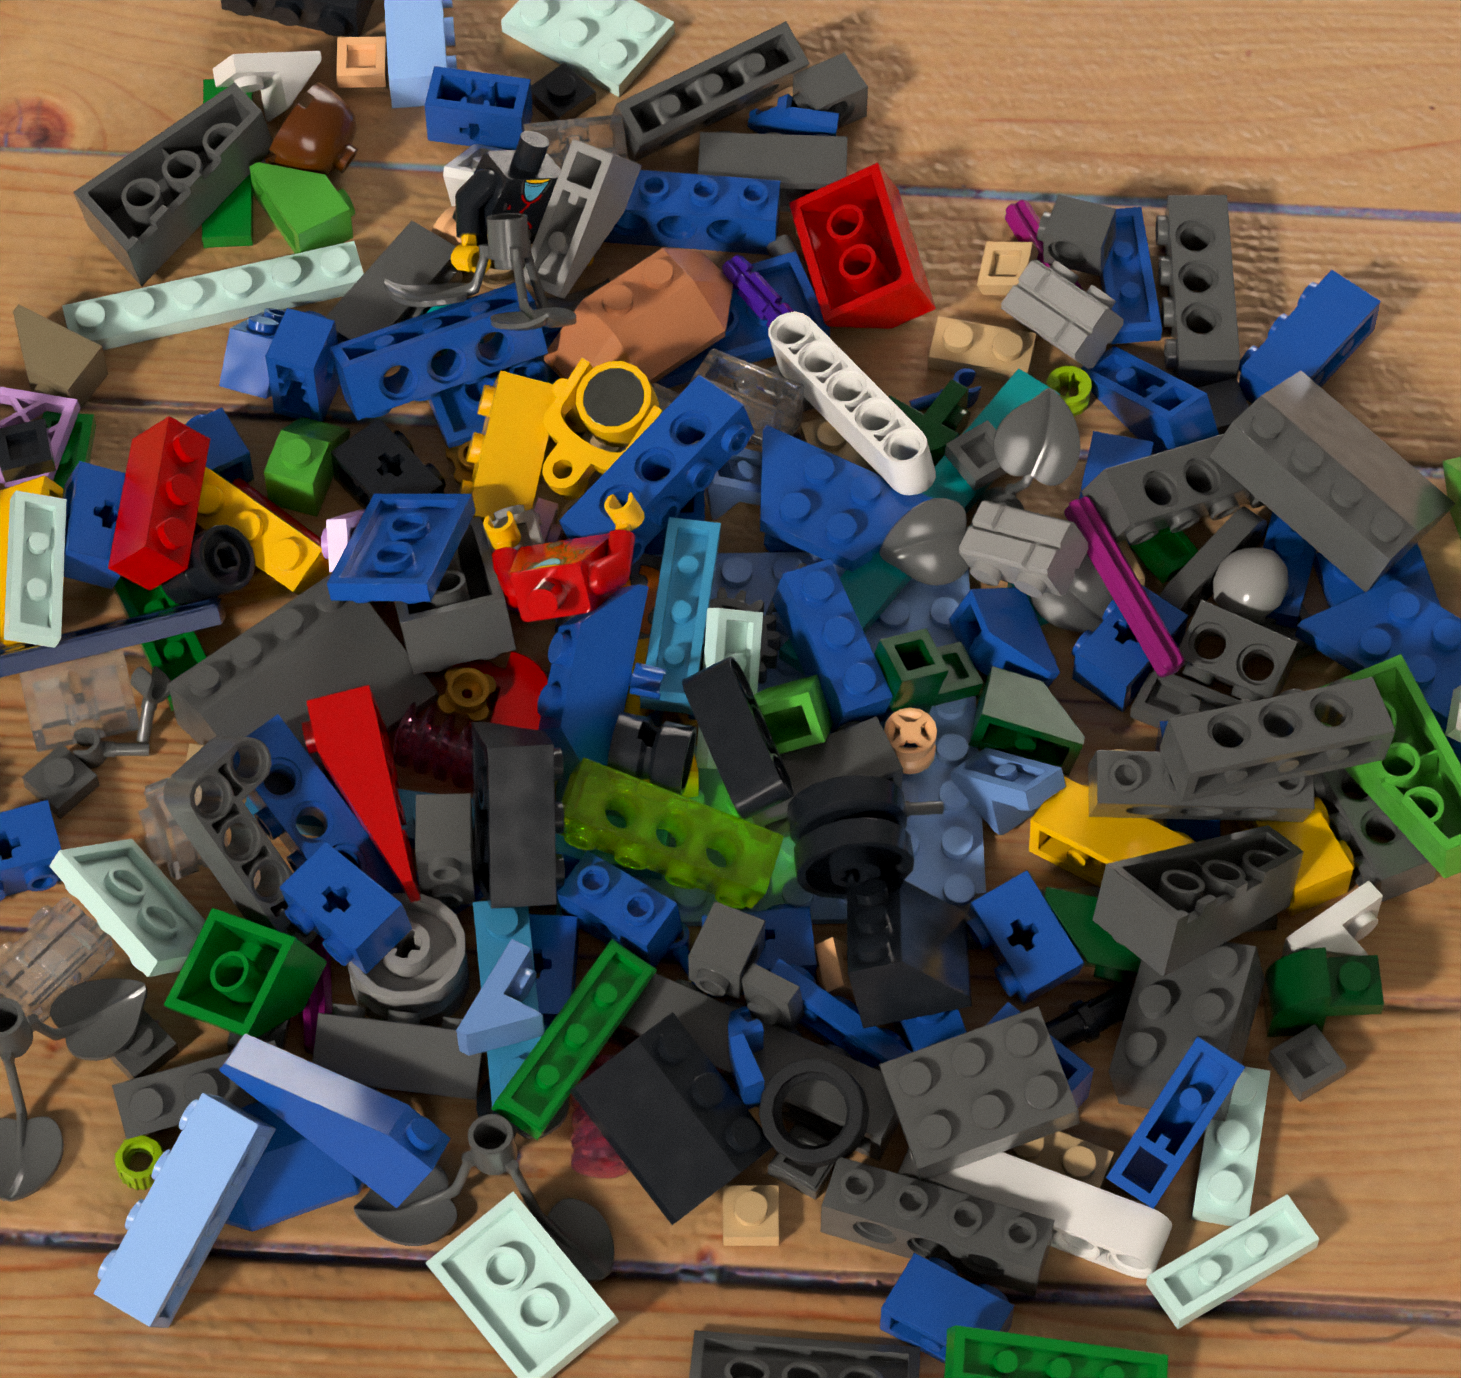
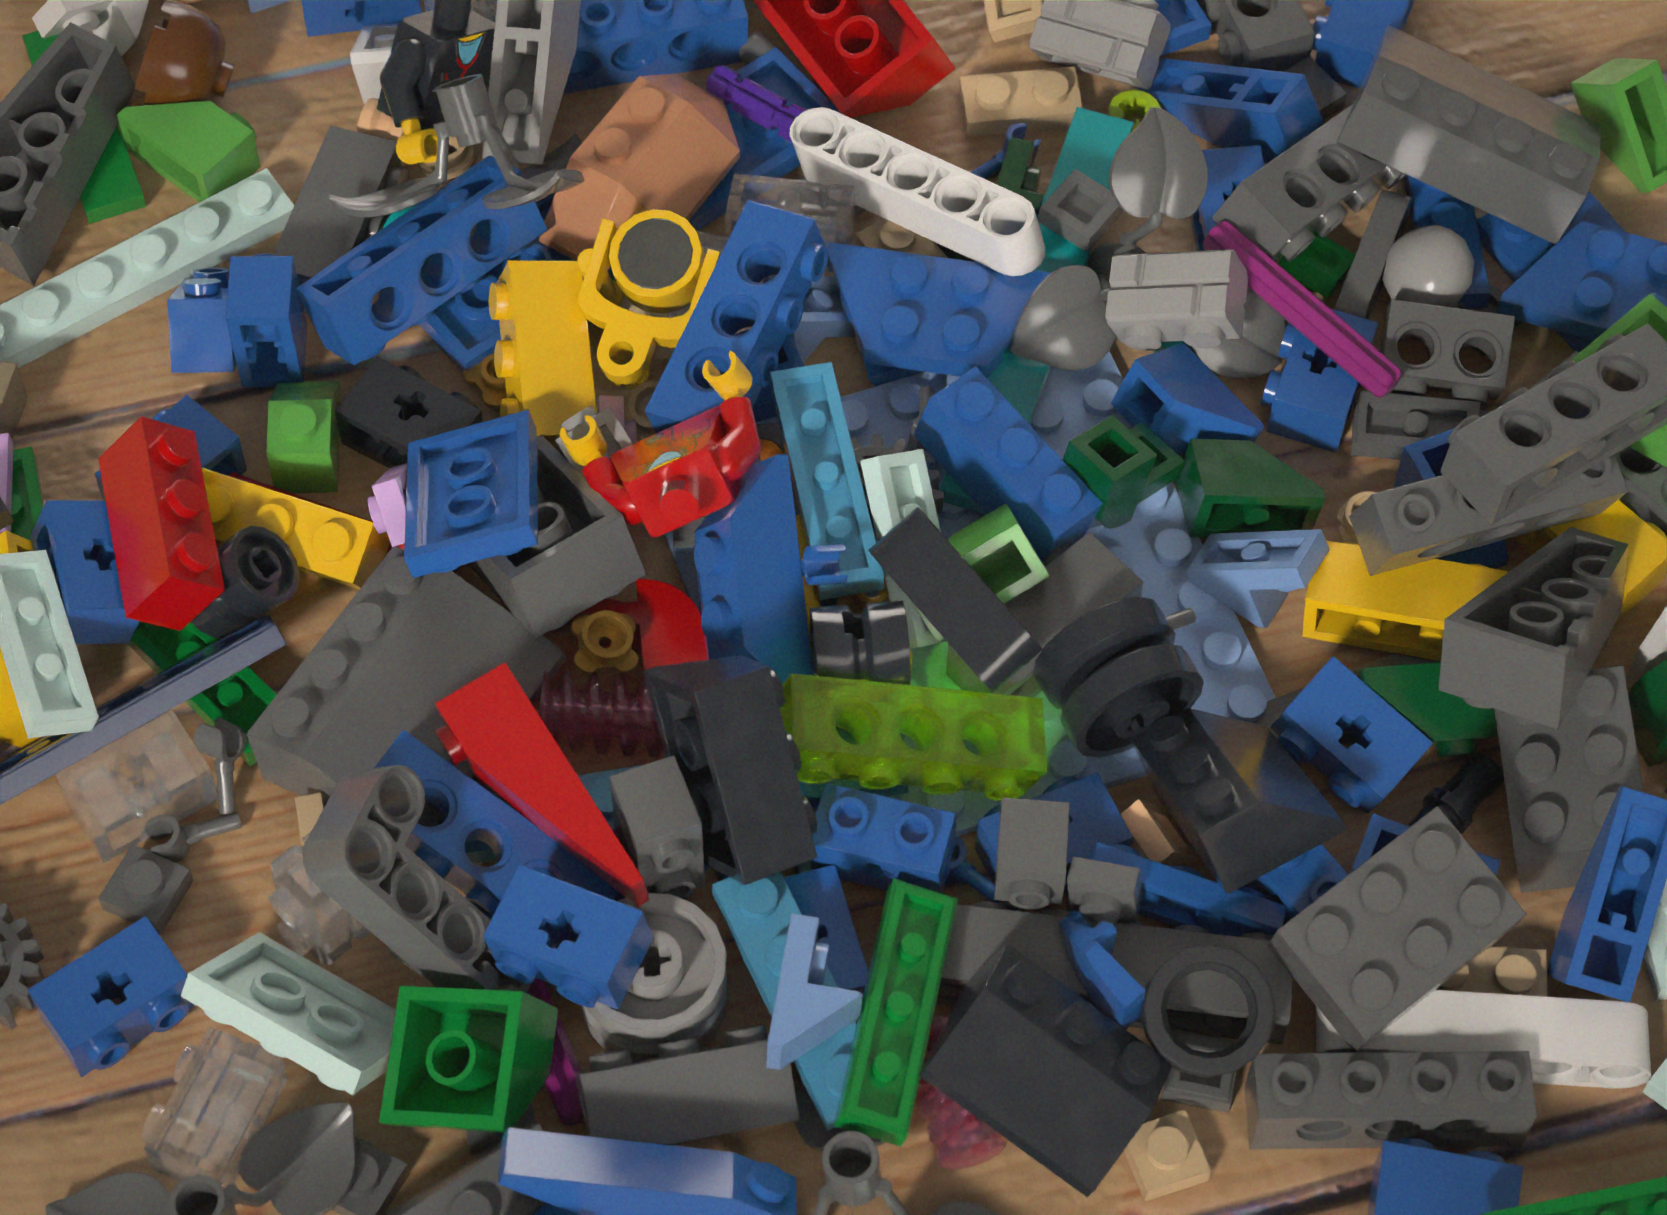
camera: 20 degrees left, 0 degrees up
light nougat wheel [884,708,937,775] -> none

